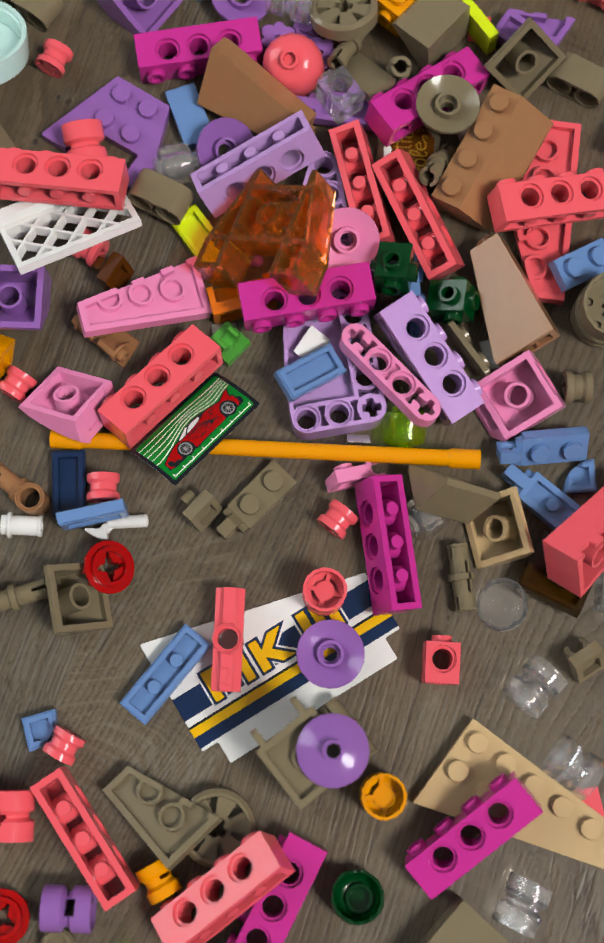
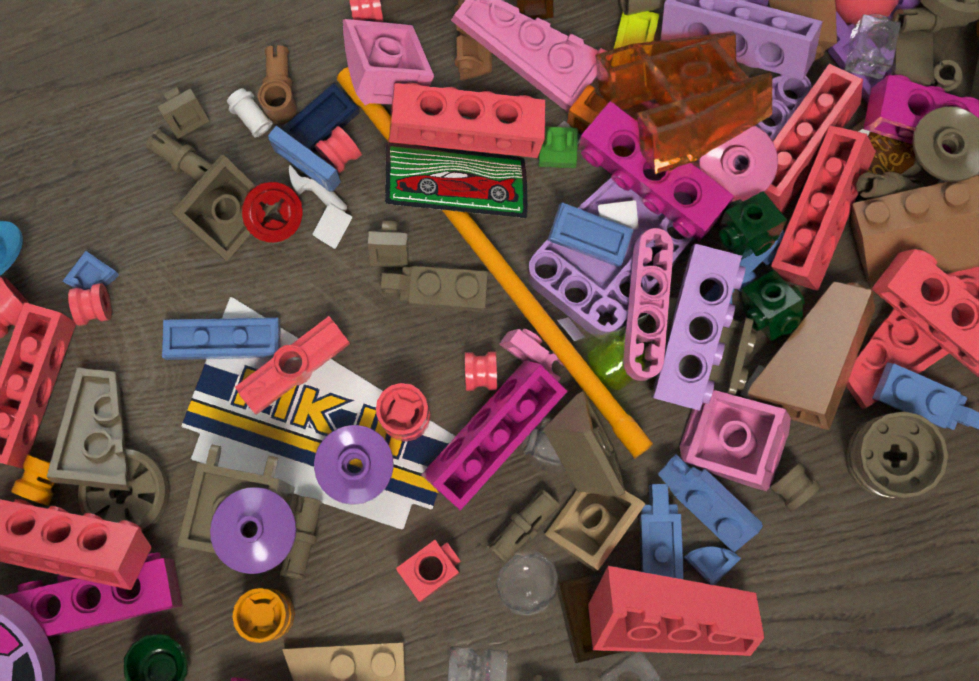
camera: 55 degrees right, 0 degrees up
none -> white sticker [313,203,352,249]

